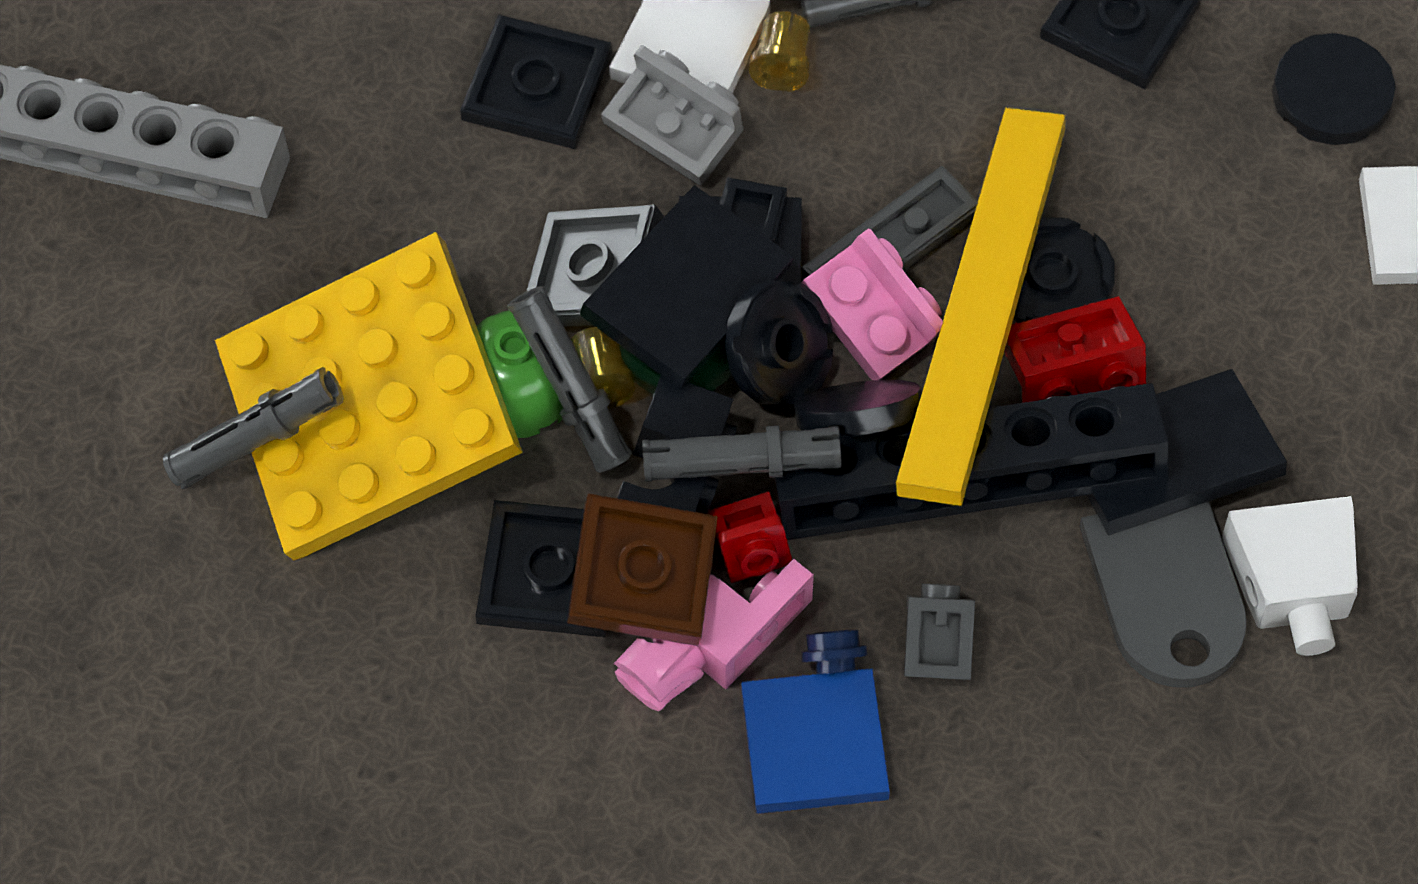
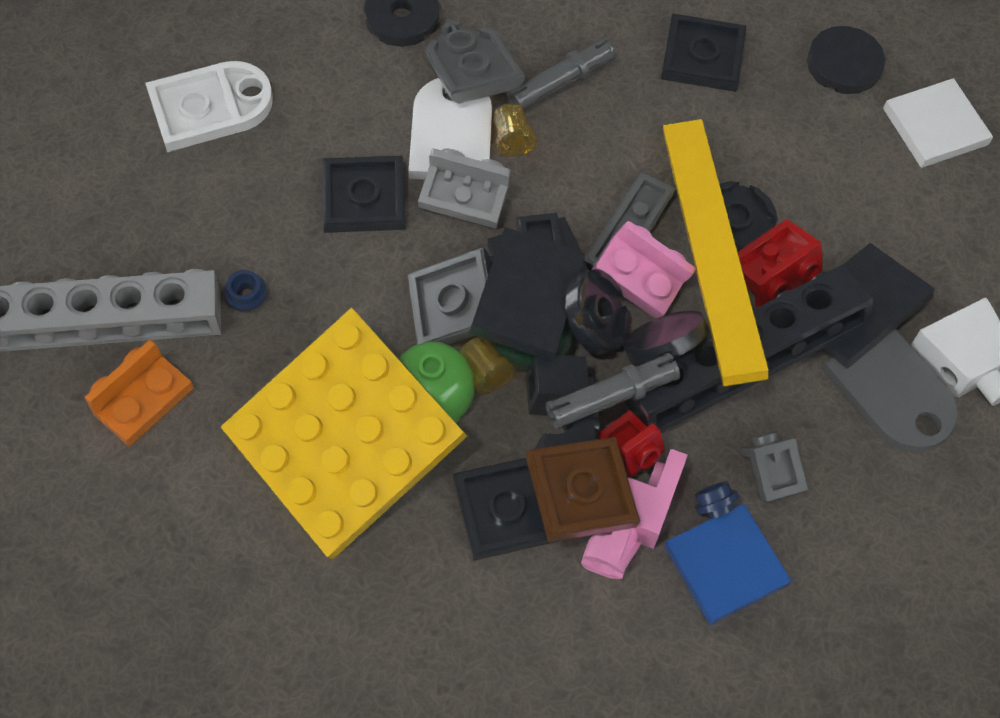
camera: 25 degrees left, 0 degrees up
dark grey pin [163,367,344,490] -> none
dark grey pin [507,286,633,473] -> none
none -> orange bracket [85,340,194,447]
none -> dark blue plate [224,270,267,311]

